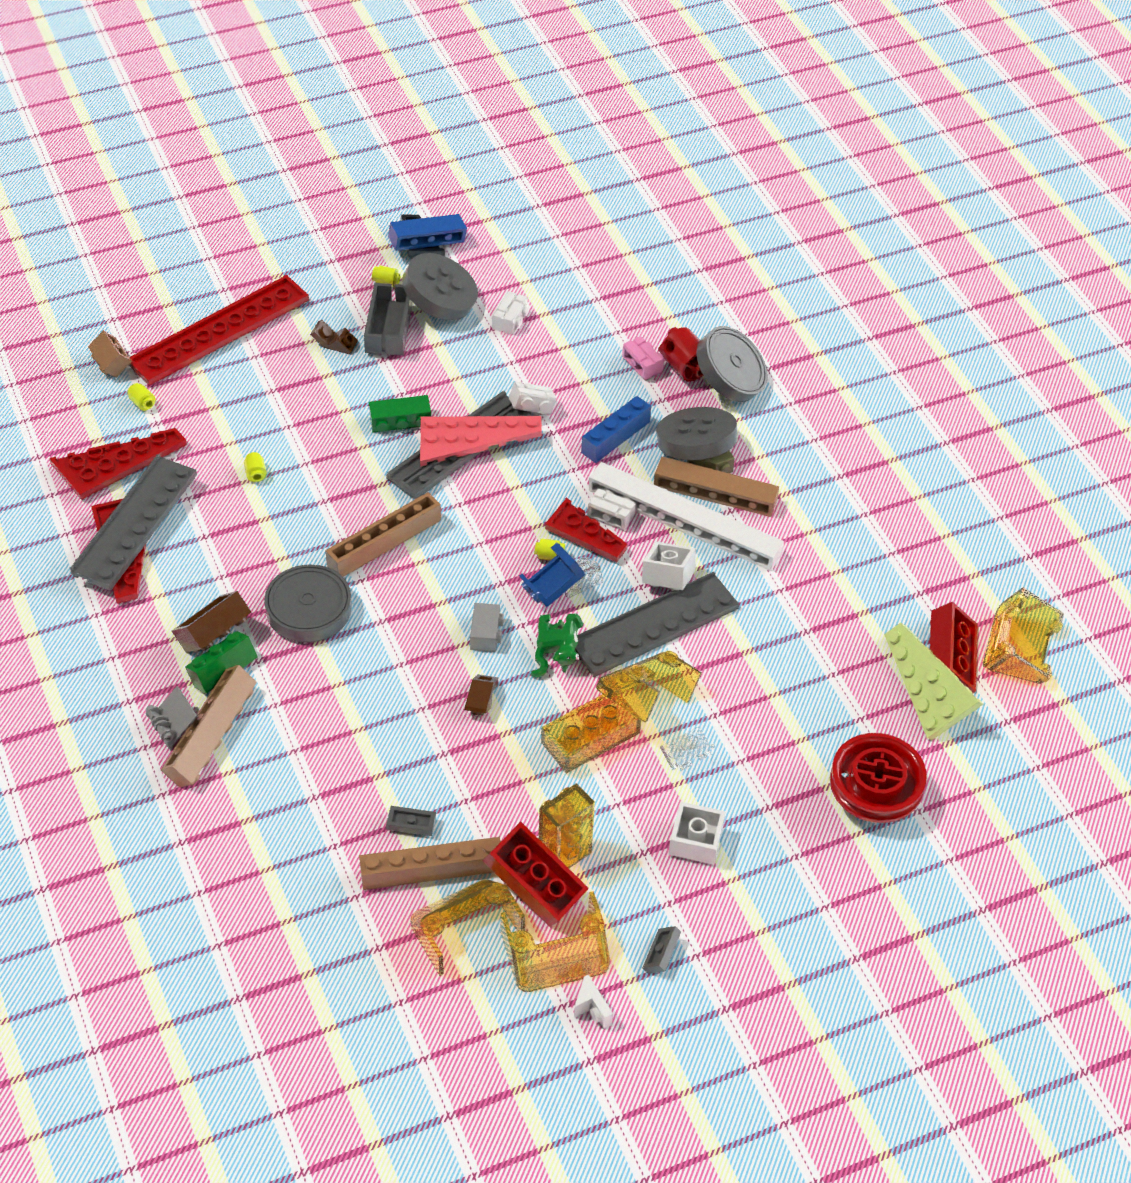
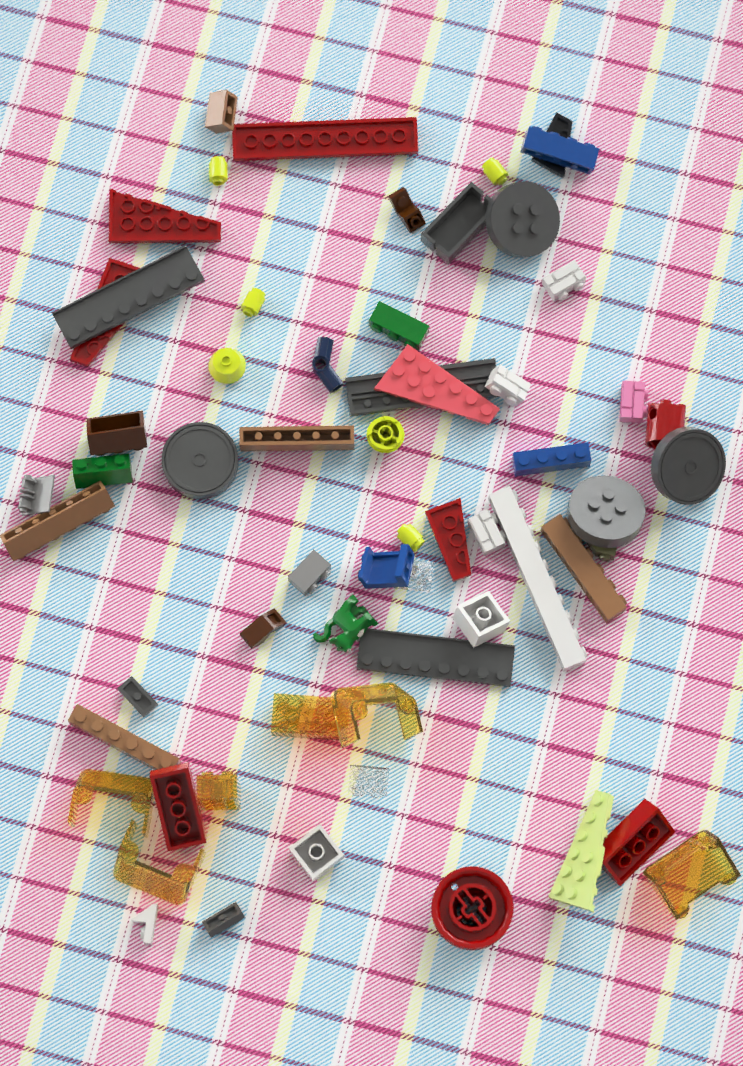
camera: 40 degrees right, 25 degrees up
none -> neon yellow cone [208,348,246,384]
none -> dark blue piece [312,337,344,394]
none -> neon yellow cone [366,416,405,453]

